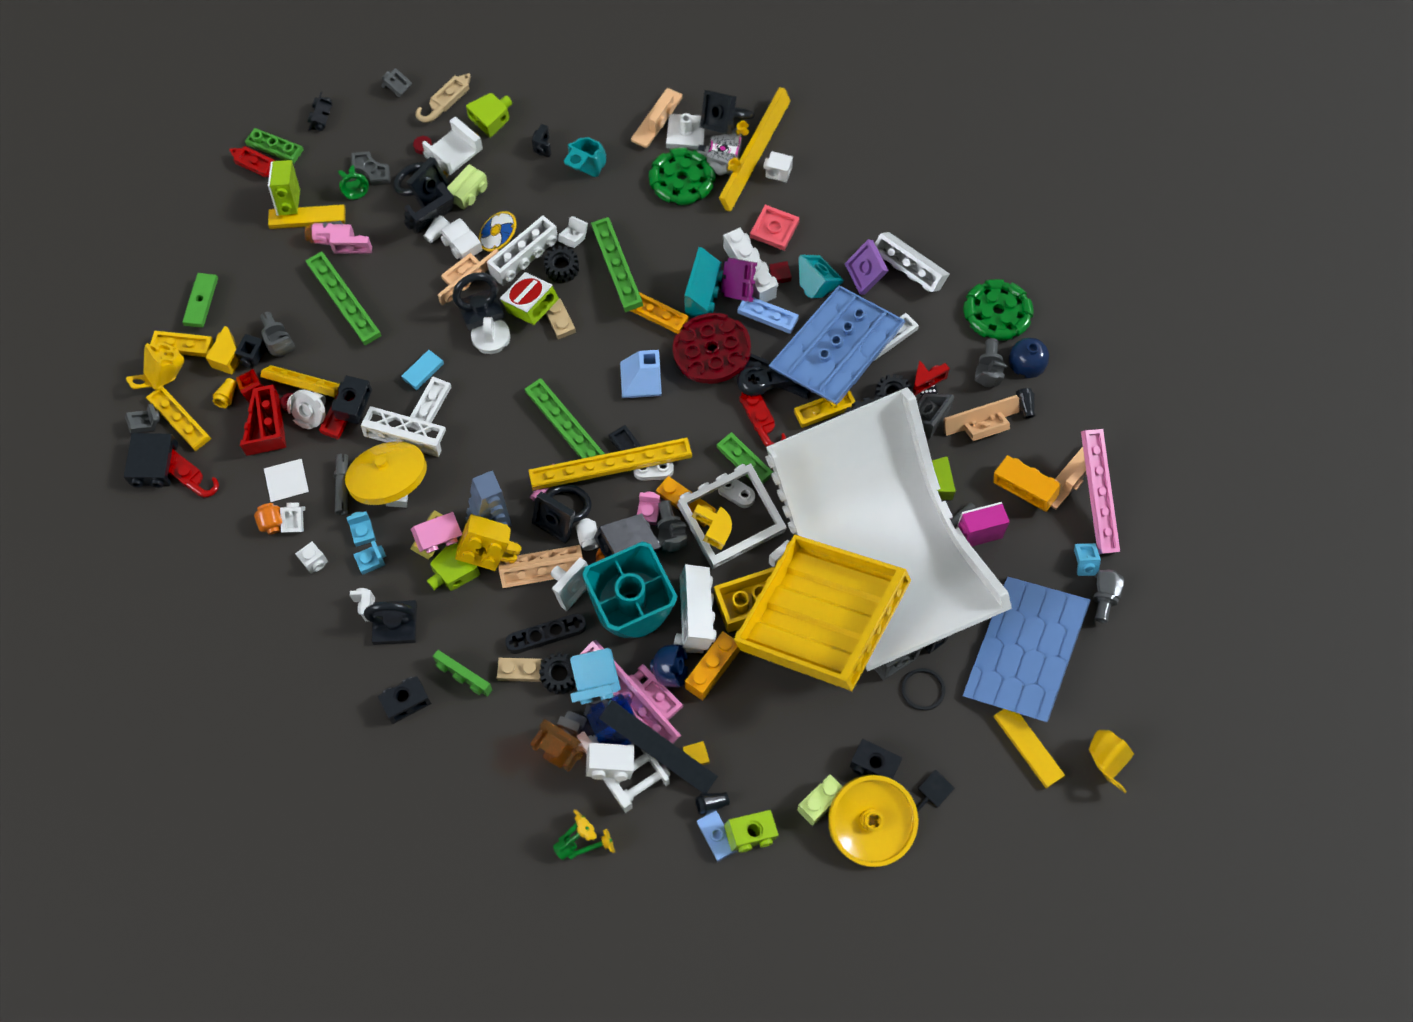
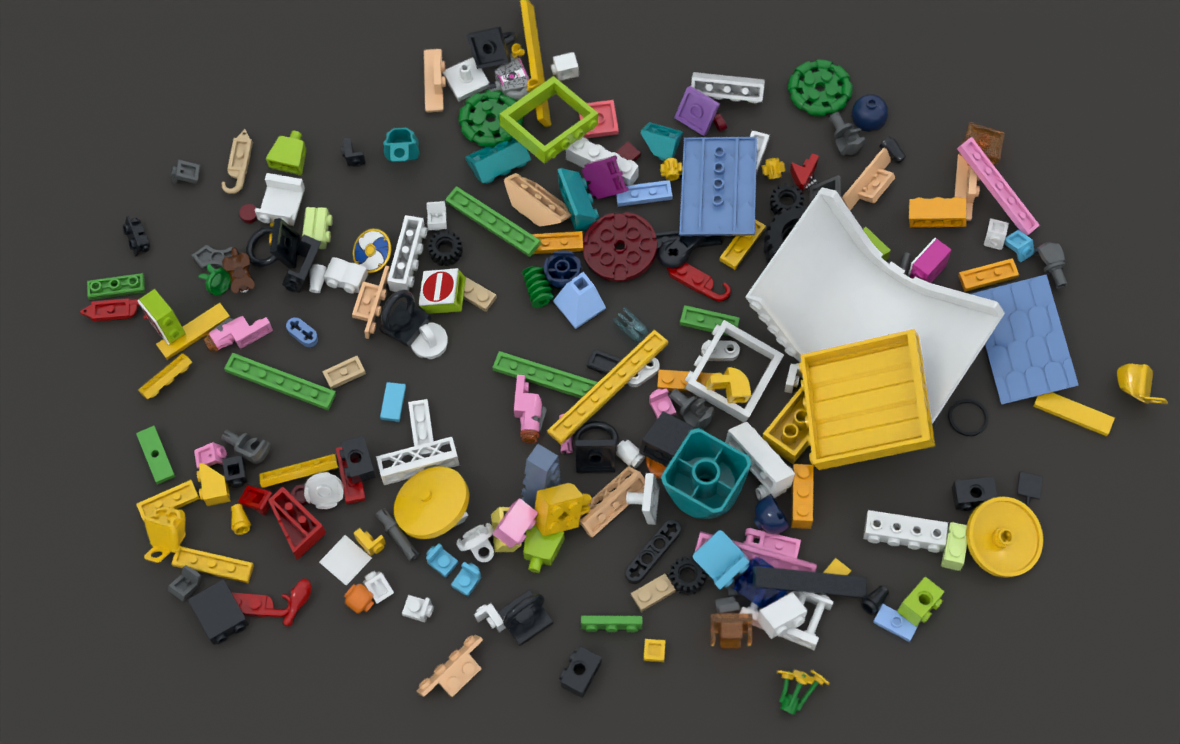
camera: 30 degrees left, 0 degrees up
none -> yellow plate [138,354,192,399]
none -> bright pink bracket [194,442,227,469]
none -> reddish brown animal [222,247,255,294]
none -> red piece [282,579,312,627]
none -> medium blue beam [286,317,318,347]
none -> tan plate [322,356,366,390]
none -> yellow bracket [354,528,386,556]
none -> light nougat bracket [417,635,483,697]
none -> white tile [456,523,494,562]
none -> teal slope [465,136,531,183]
none -> lime window [499,76,598,164]
none -> light nougat wedge [504,173,572,227]
none -> bright pink plate [514,375,547,443]
none -> green piece [522,266,554,308]
none -> dark blue cylinder [544,250,582,289]
none -> clear light blue arm [612,307,648,342]
none -> yellow plate [644,639,665,662]
none -> yellow gear [660,158,682,181]
none -> dark red tile [713,113,727,132]
none -> yellow gear [762,158,785,179]
none -> white brick [863,510,948,553]
none -> light orange plate [958,258,1019,292]
none -> clear orange panel [959,122,1005,166]
none -> white bracket [984,218,1009,250]

